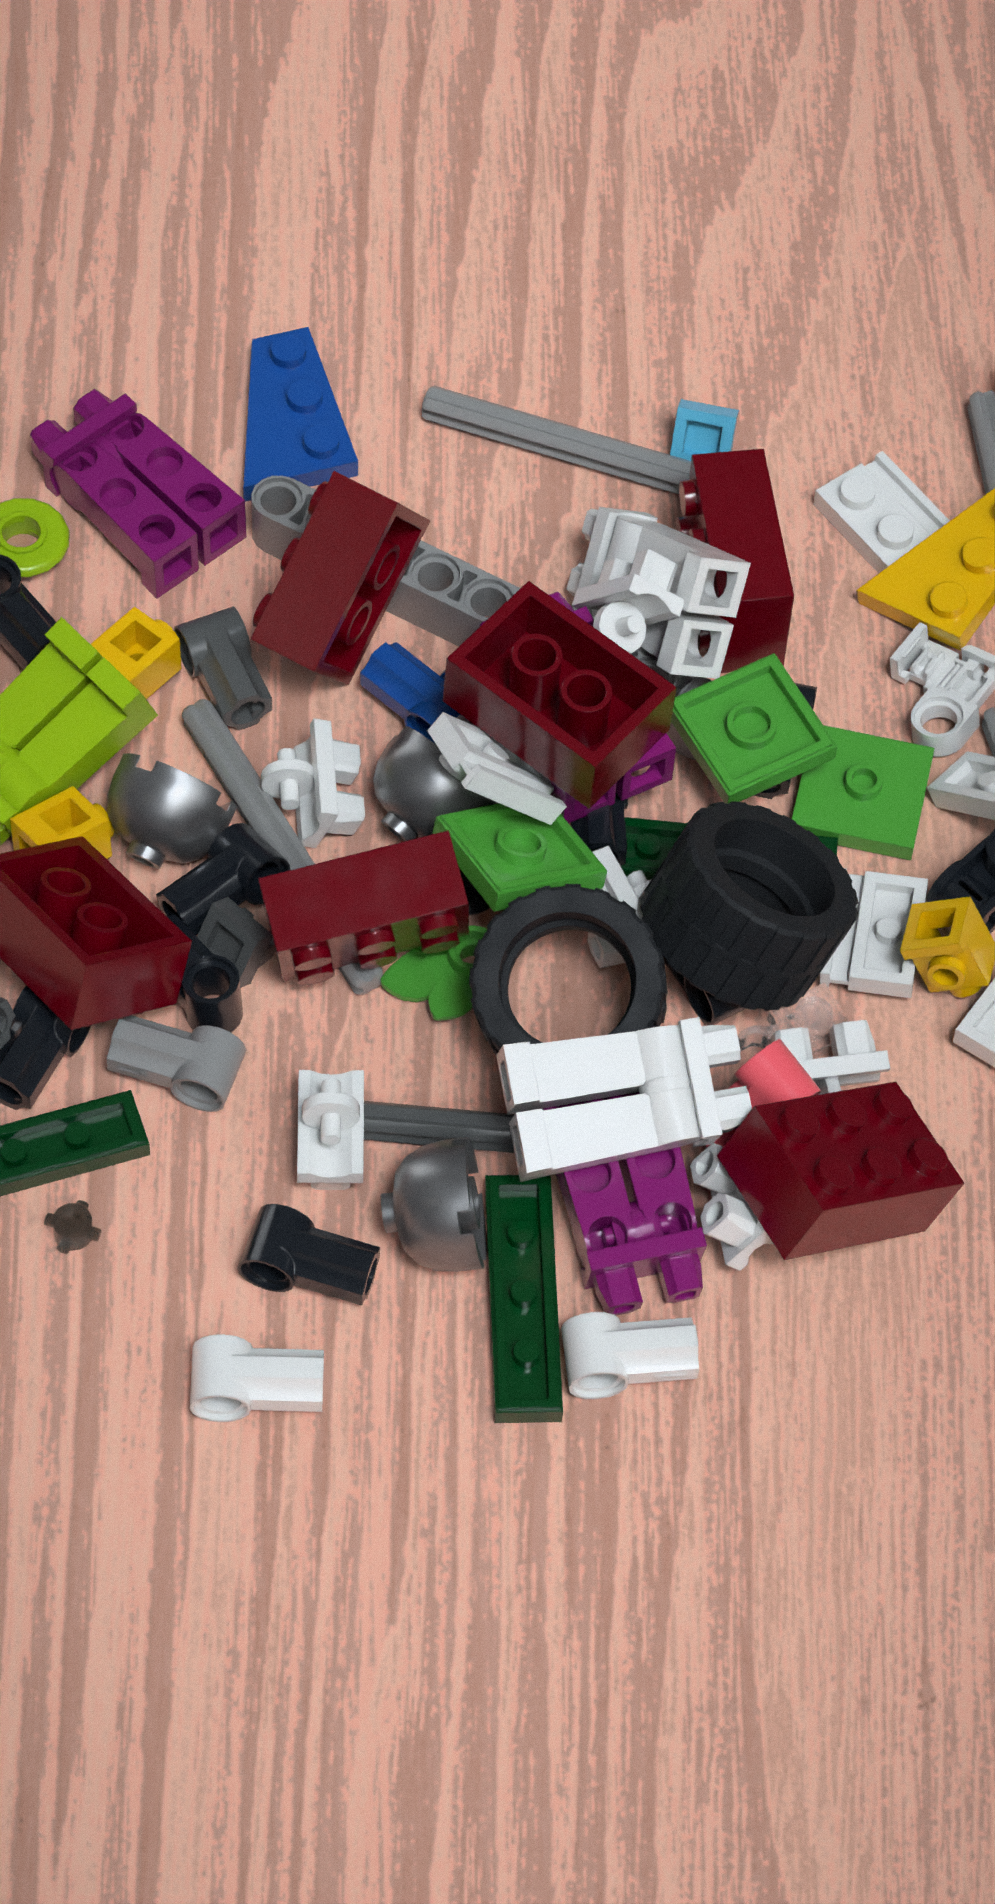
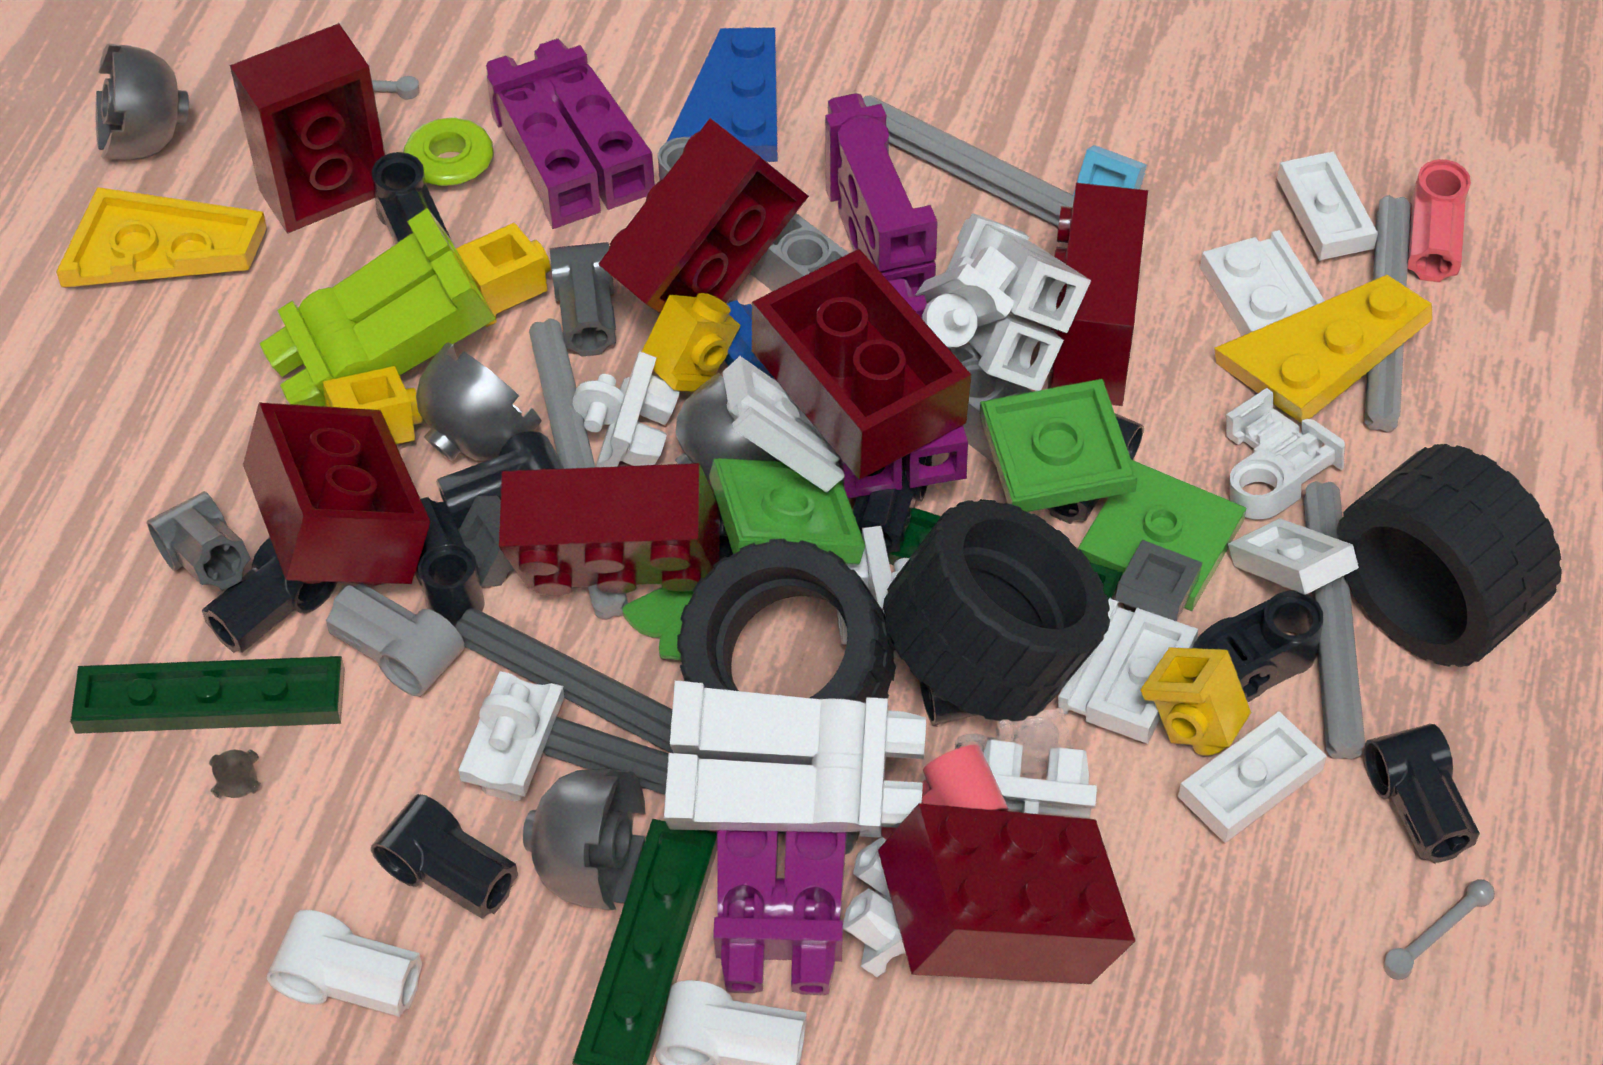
camera: 20 degrees right, 5 degrees down
none -> dark grey axle [455,608,673,753]
none -> yellow brick [641,293,741,392]
none -> magenta hips [825,93,938,303]
none -> dark grey tile [1115,540,1203,621]
none -> white plate [1277,151,1378,260]

